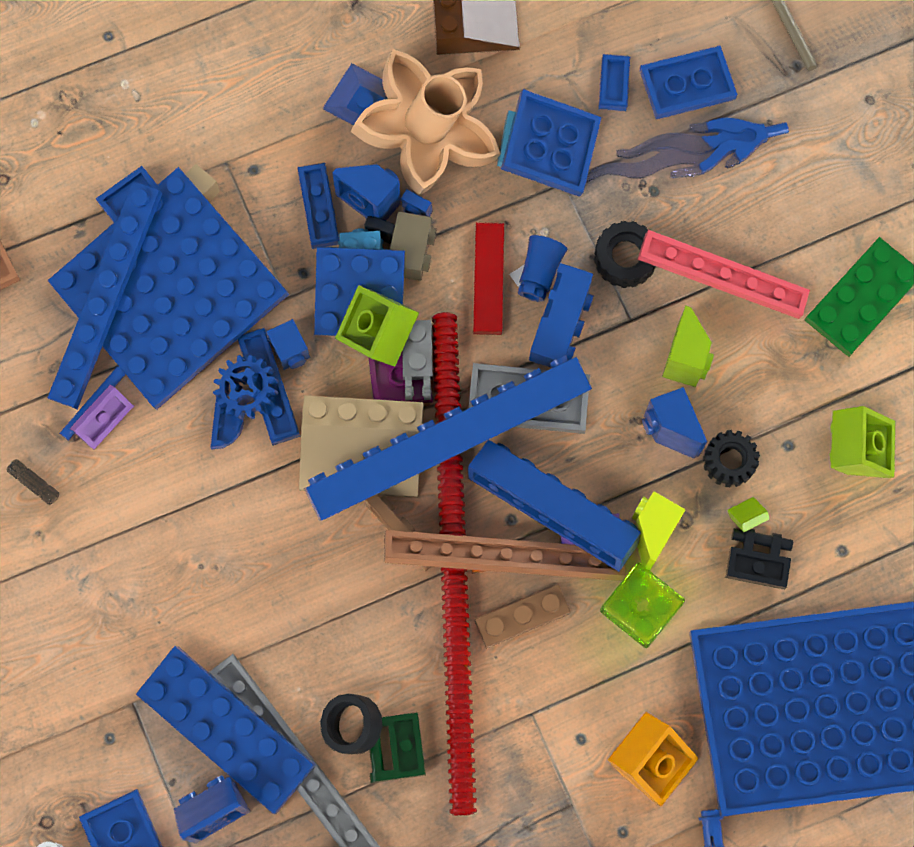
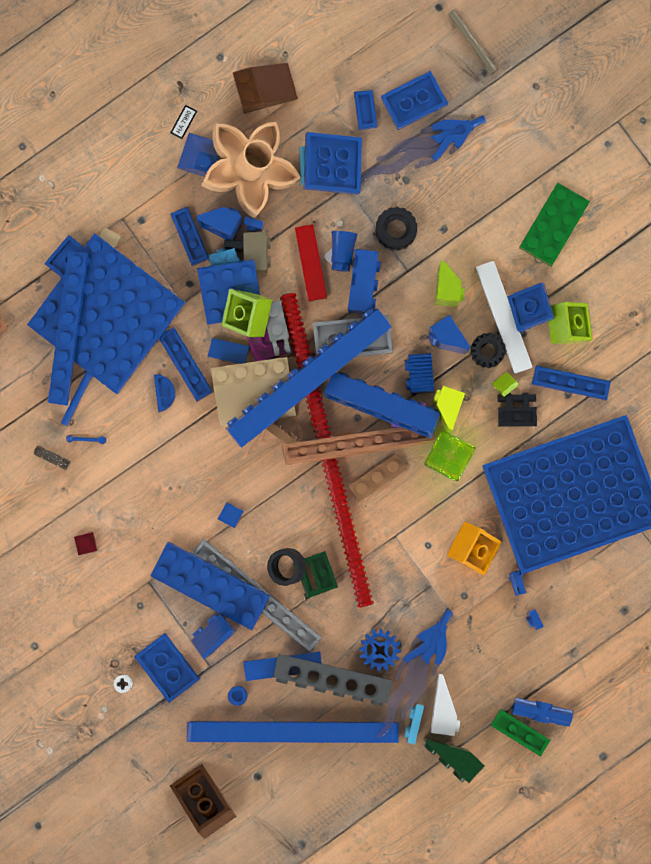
camera: 10 degrees left, 10 degrees up
medium lavender plate [70,385,134,450] -> none
blue gear [213,355,279,420] -> none
blue brick [266,319,310,370] -> none
coral plate [638,230,810,319] -> none
none -> blue hinge [66,435,106,444]
none -> dark red plate [74,532,98,556]
none -> sticker [170,105,197,139]
none -> blue tile [208,338,249,364]
none -> blue tile [218,502,244,528]
none -> blue brick [404,353,434,394]
none -> white tile [476,261,532,374]
none -> blue plate [507,282,555,332]
none -> blue tile [531,366,611,401]

